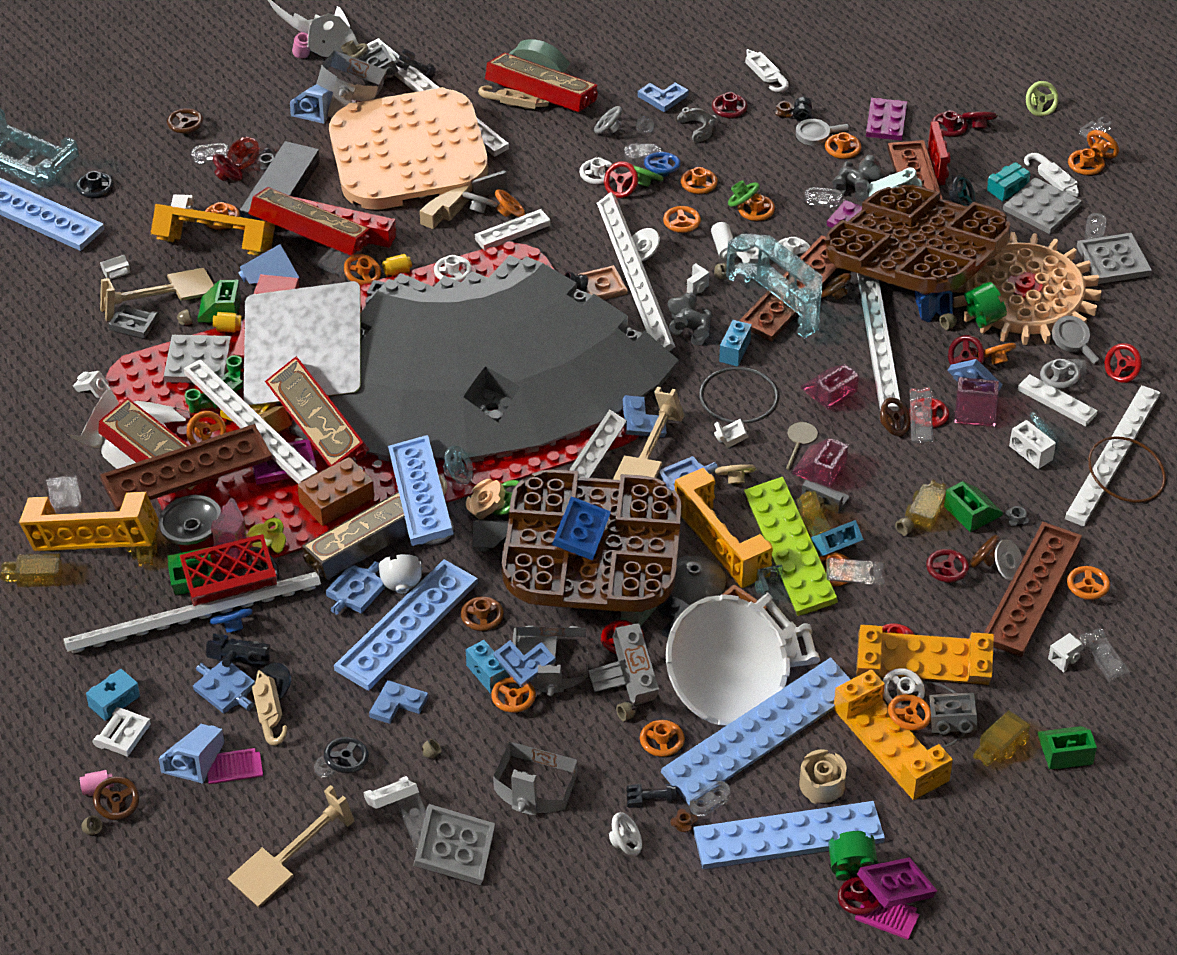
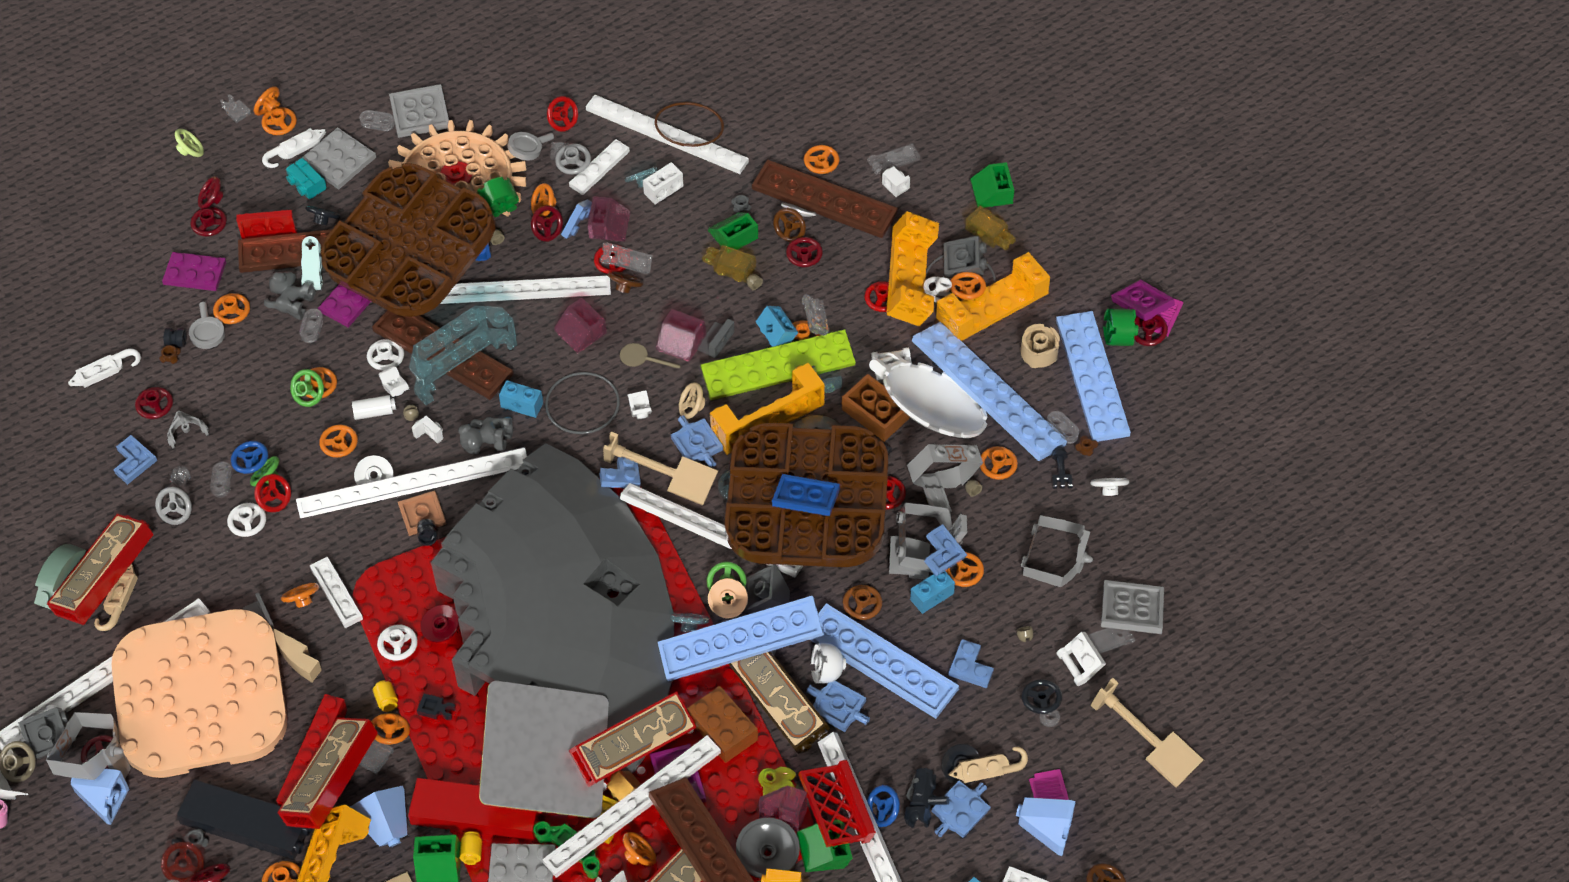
camera: 90 degrees left, 10 degrees up
black hinge [395,49,436,78] -> none
light grey piece [462,192,498,213] -> none
orange piece [681,167,718,194] -> none
clear yellow brick [796,491,831,537] -> none
reddish brown piece [818,273,852,300] -> none

